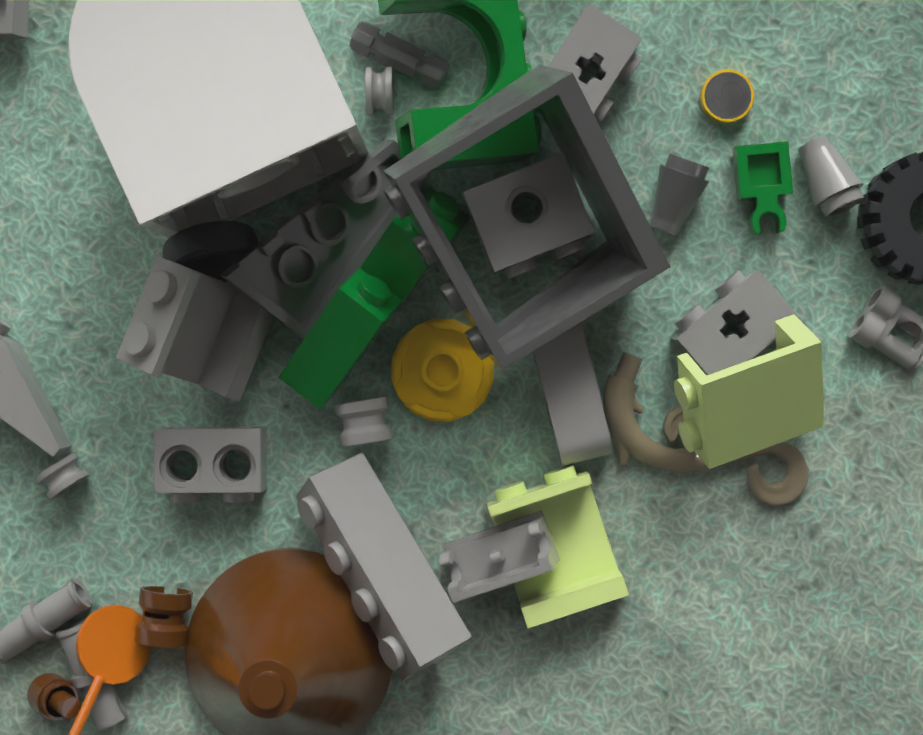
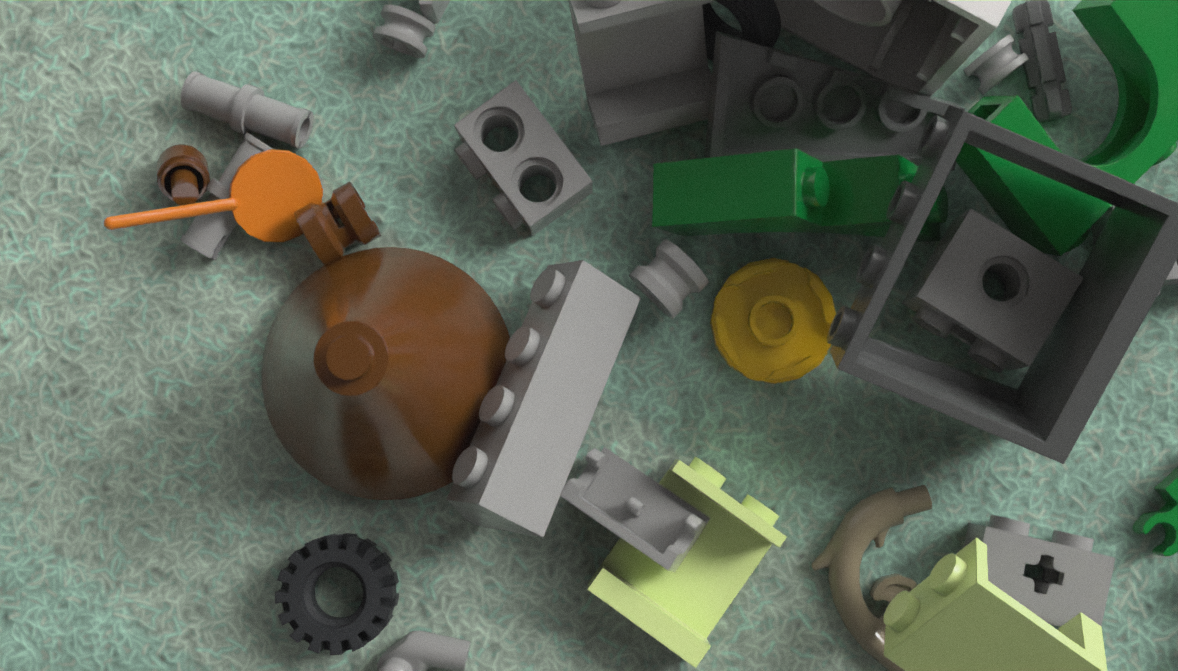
camera: 55 degrees right, 5 degrees down
light grey beam [532,322,613,467] -> none
dark grey cone [649,154,709,235] -> none

